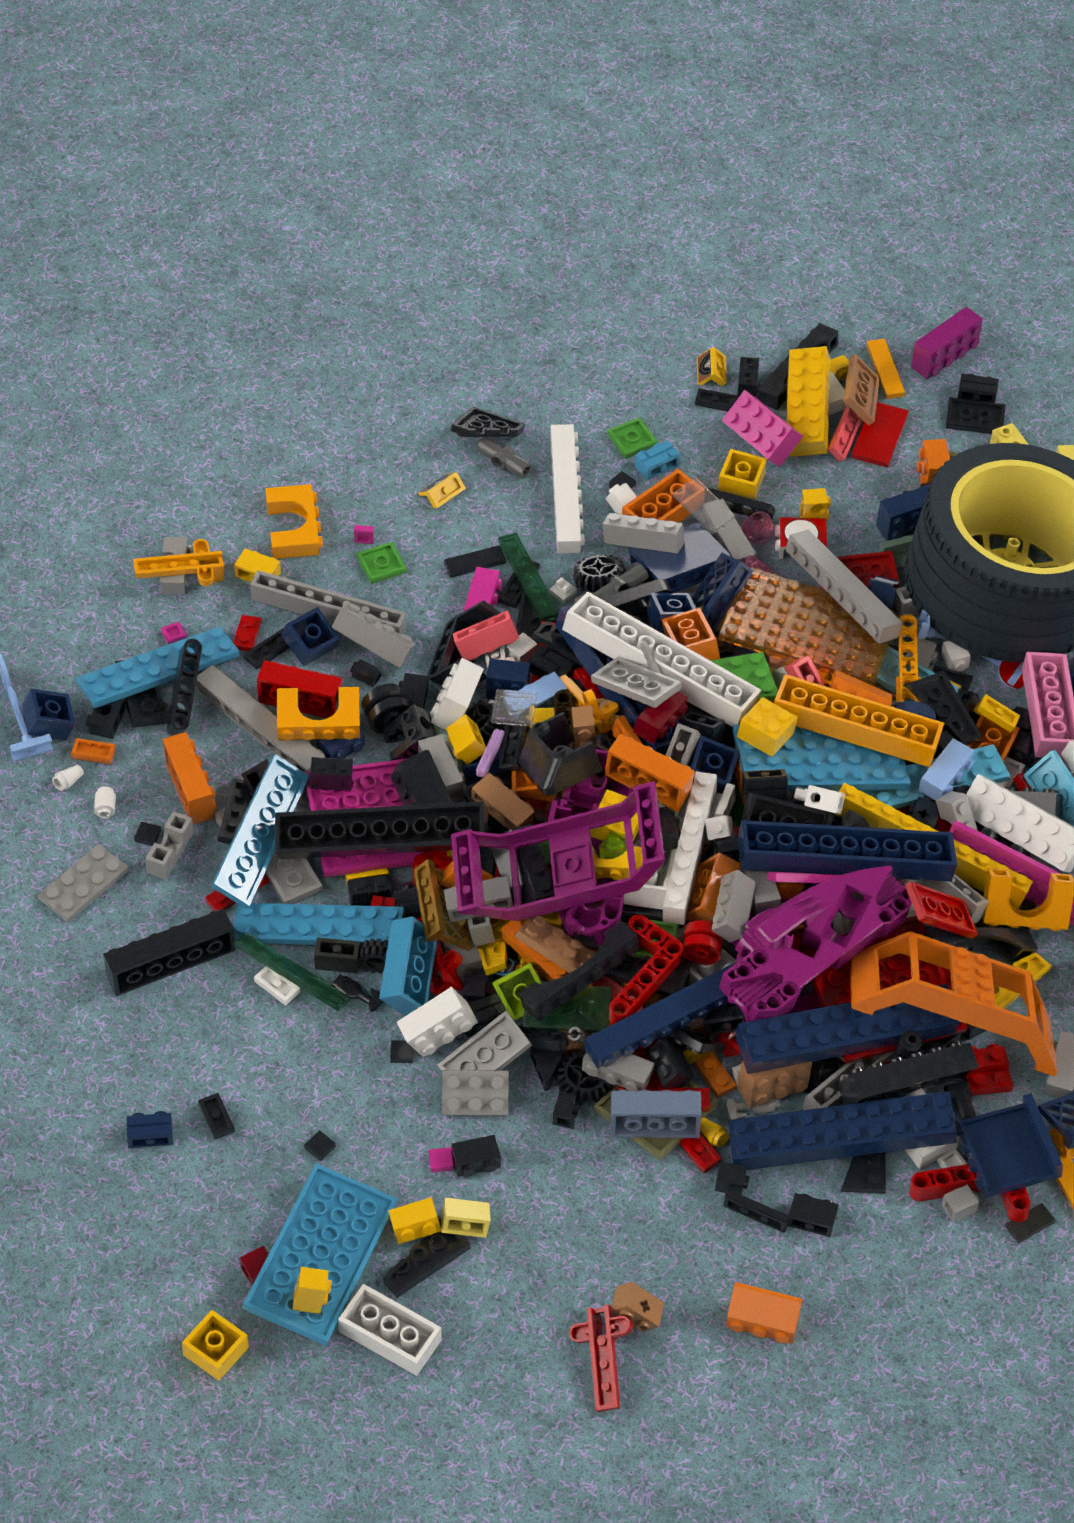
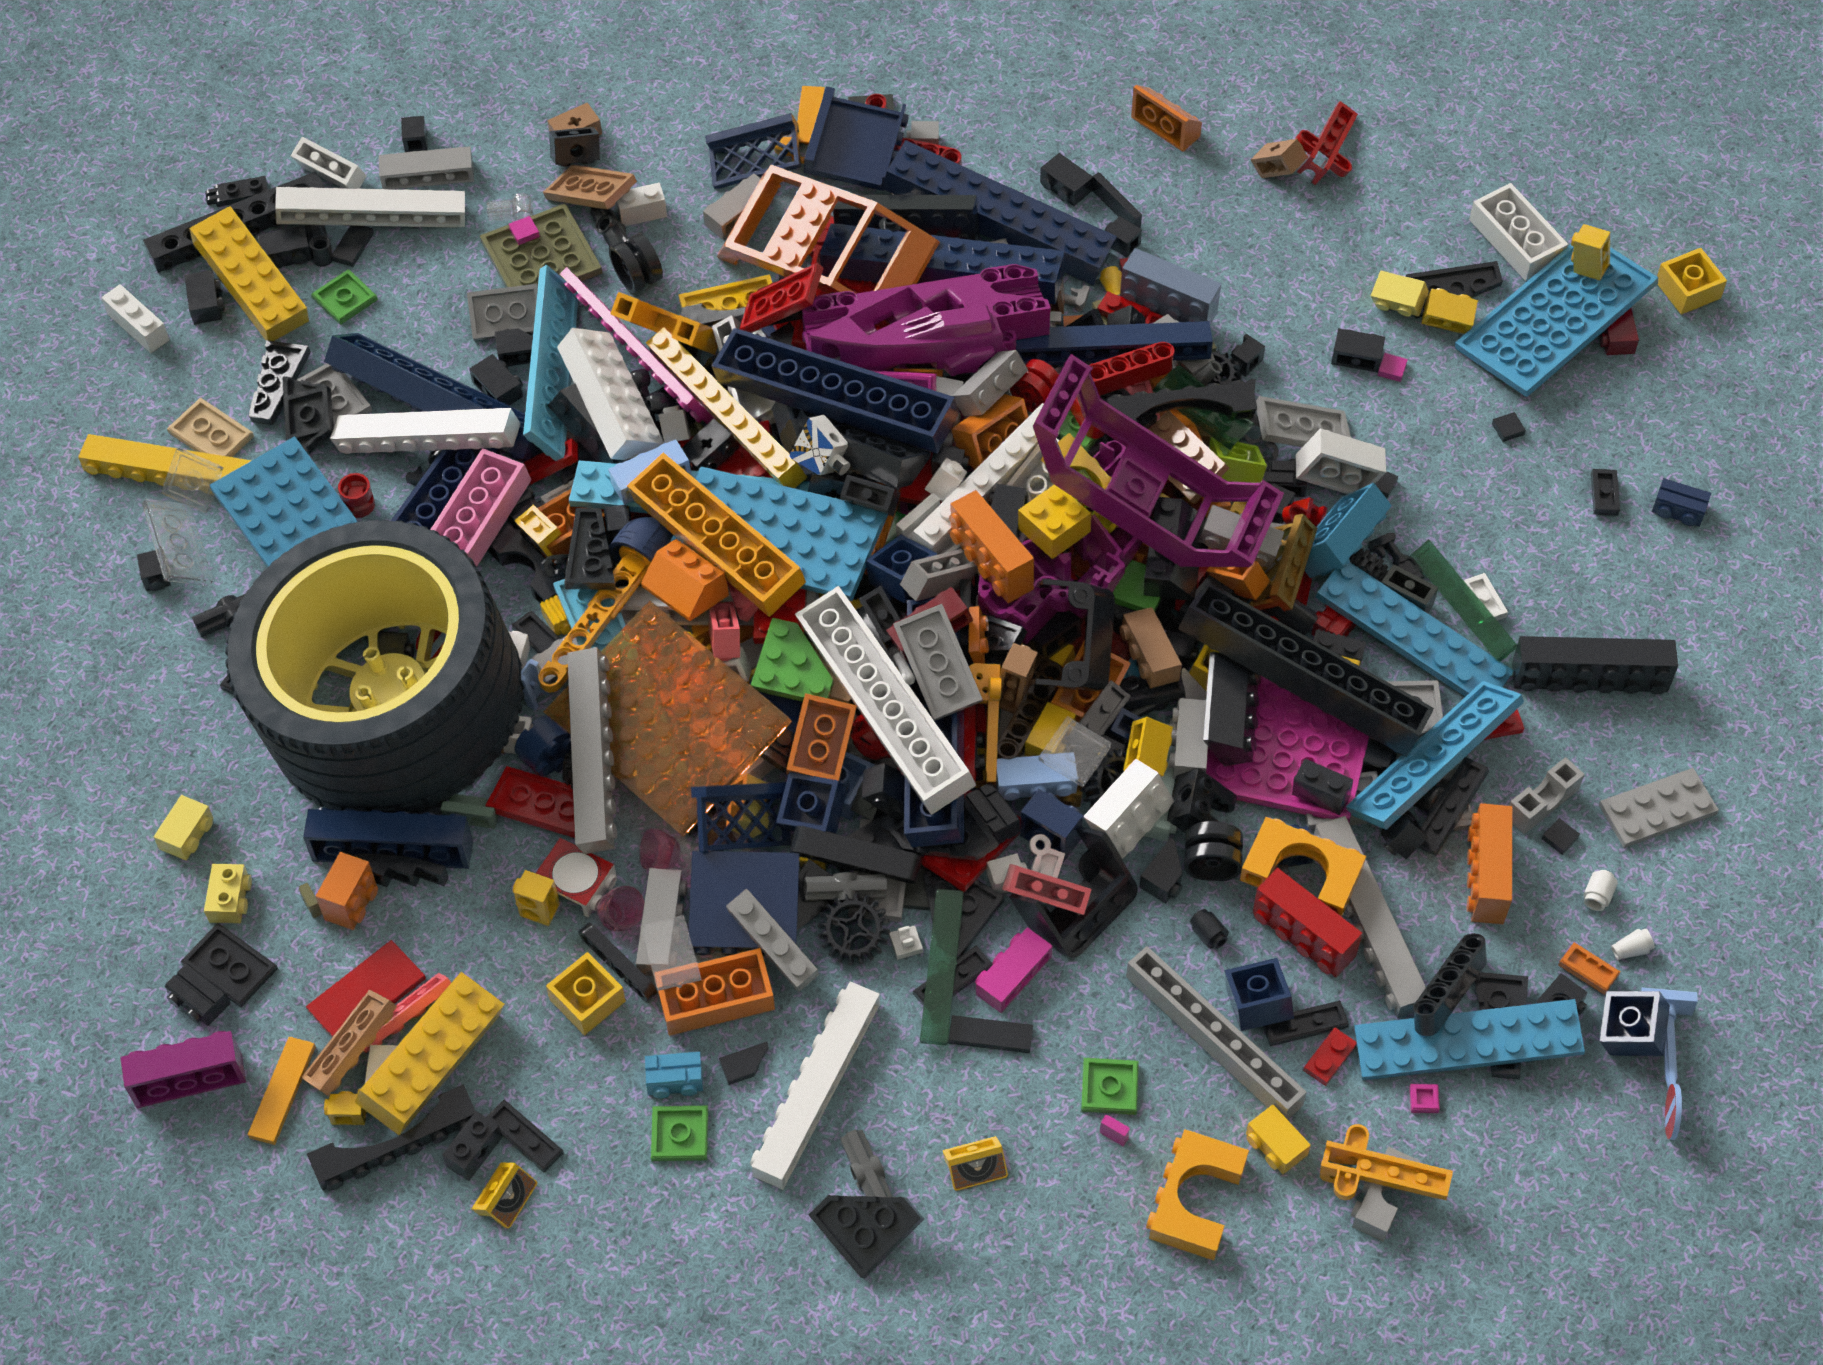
camera: 150 degrees left, 5 degrees up
light grey brick [332,603,416,668] -> none
light grey plate [442,1070,509,1115] -> none
lavender axle [476,729,504,778] -> none
white brick [605,483,636,515] -> none
dark pink brick [722,390,803,467] -> none
yellow brick [737,697,798,757] -> none

